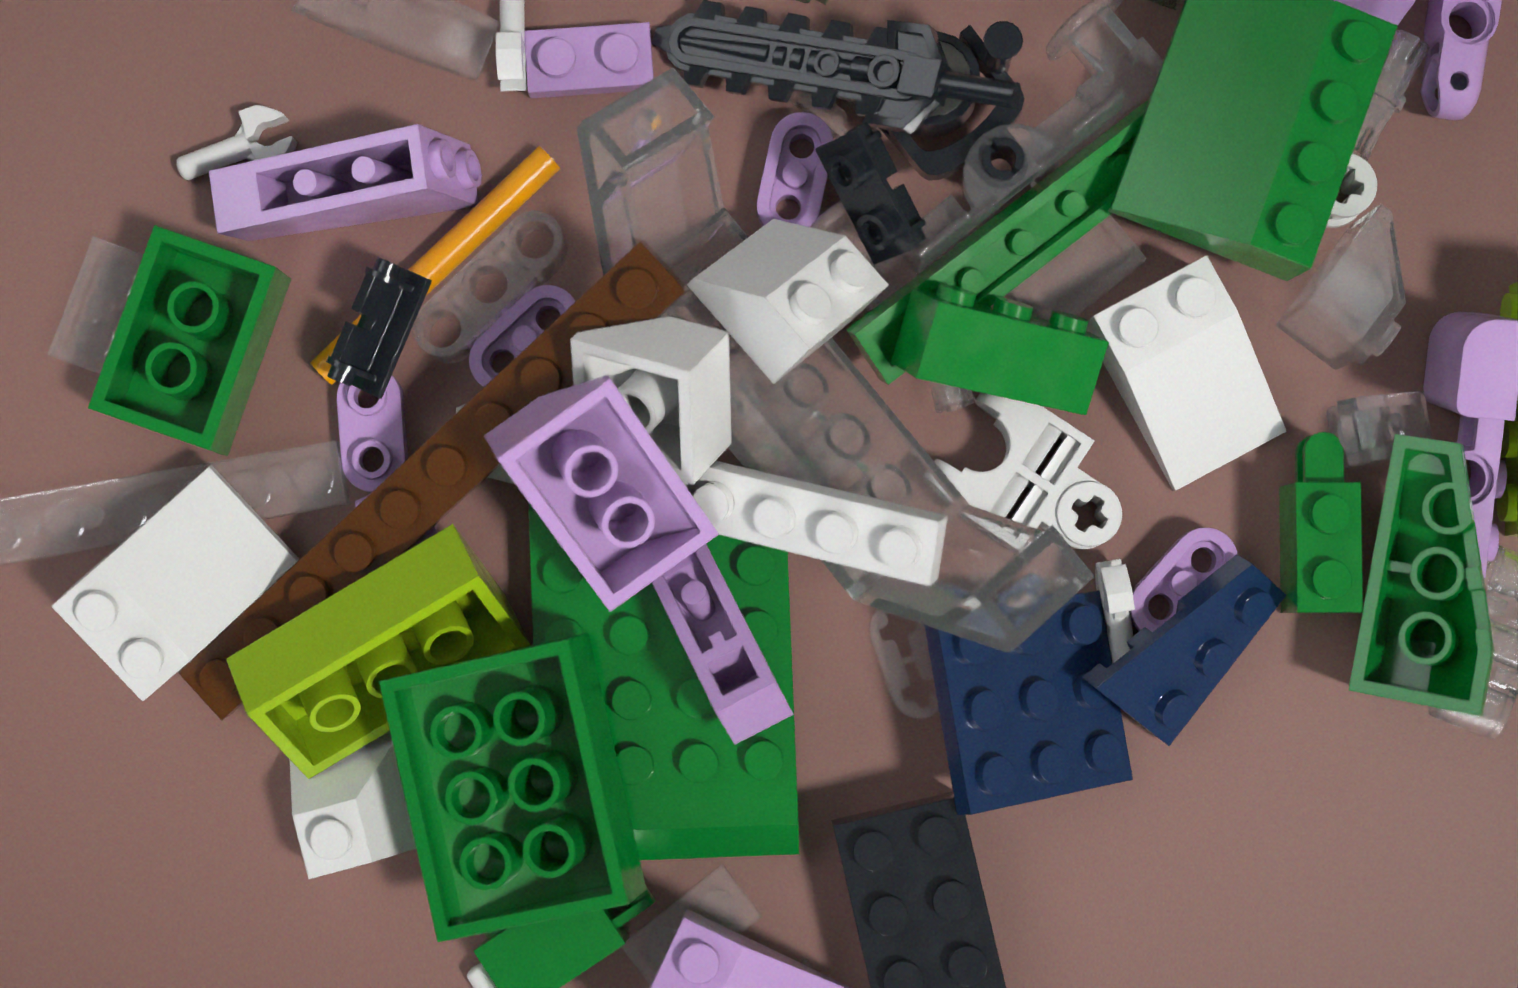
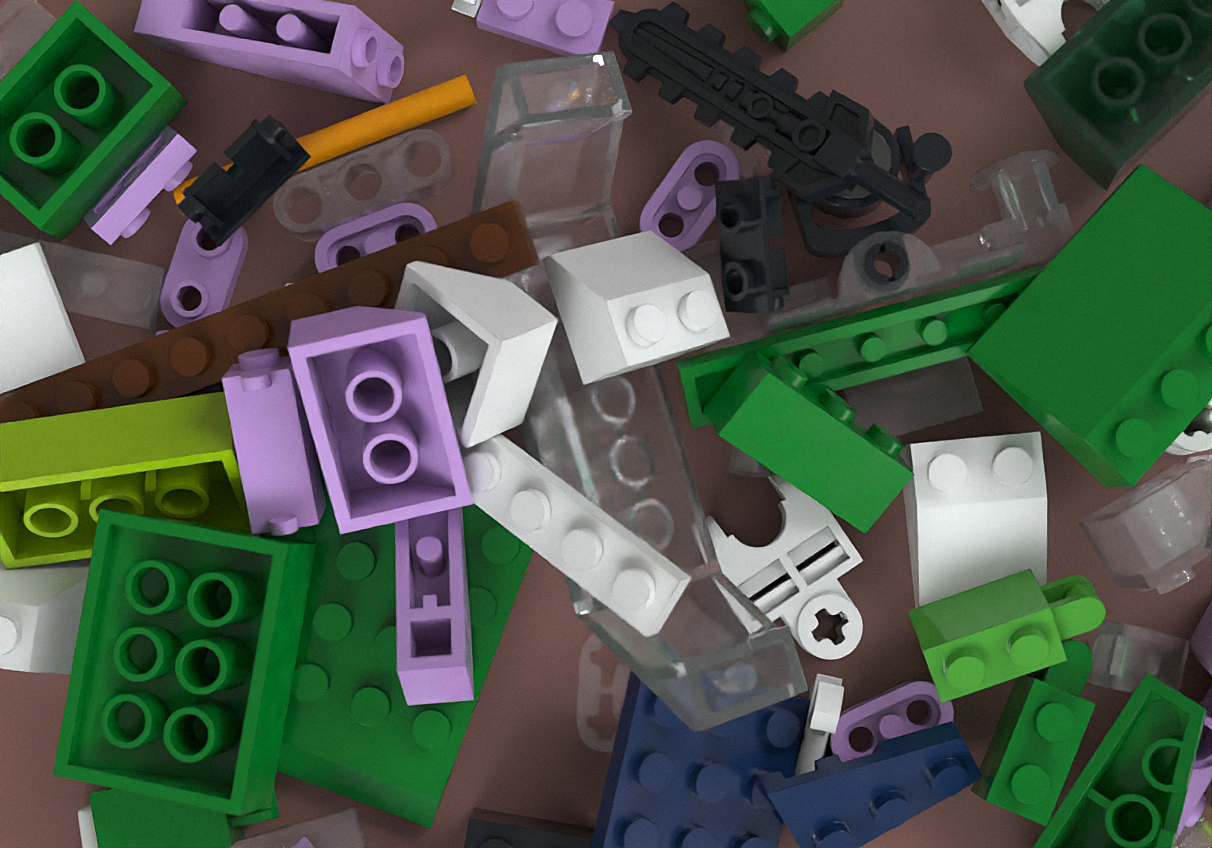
camera: 20 degrees right, 0 degrees up
none -> lavender plate [83,125,197,245]
none -> lavender brick [222,348,326,536]
none -> bright green brick [908,569,1106,703]

